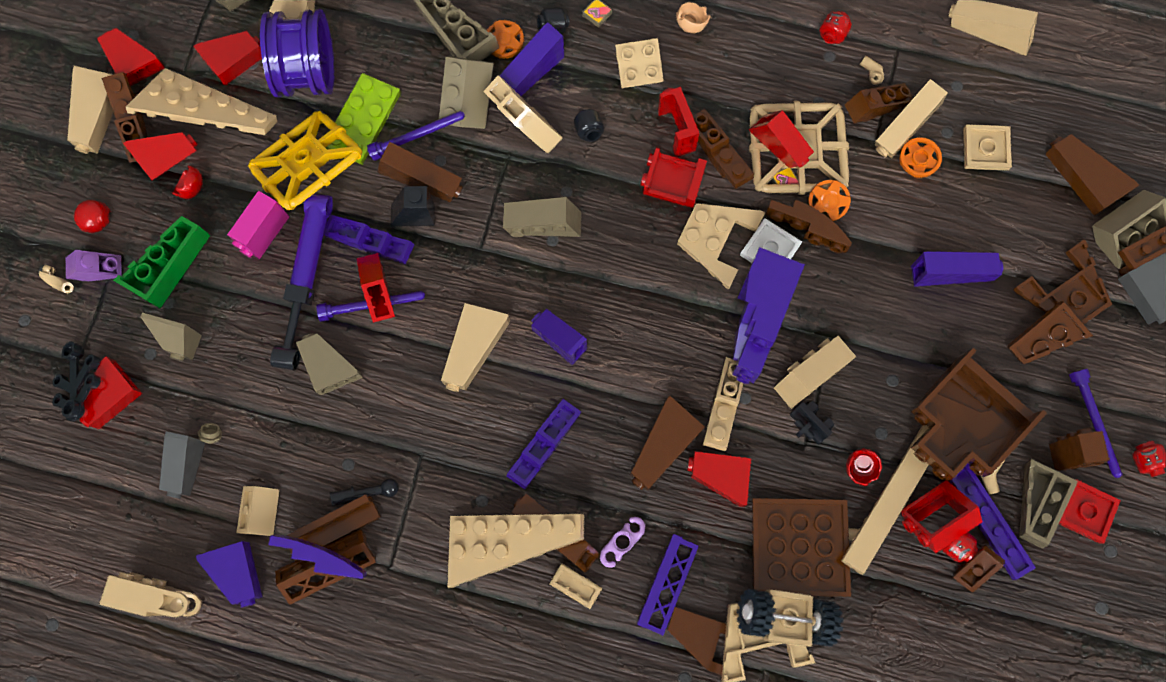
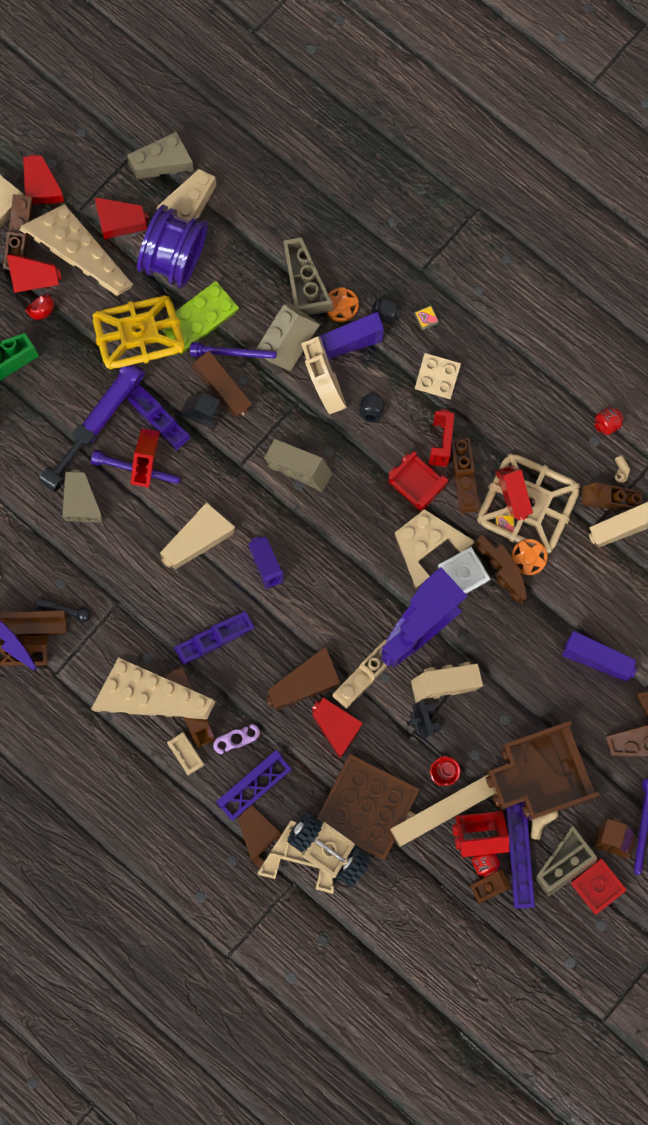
camera: 20 degrees right, 0 degrees up
dark pink brick [227,191,289,259] -> none
light nougat hair [676,2,711,33] -> none
orange wheel [899,137,942,178] -> none

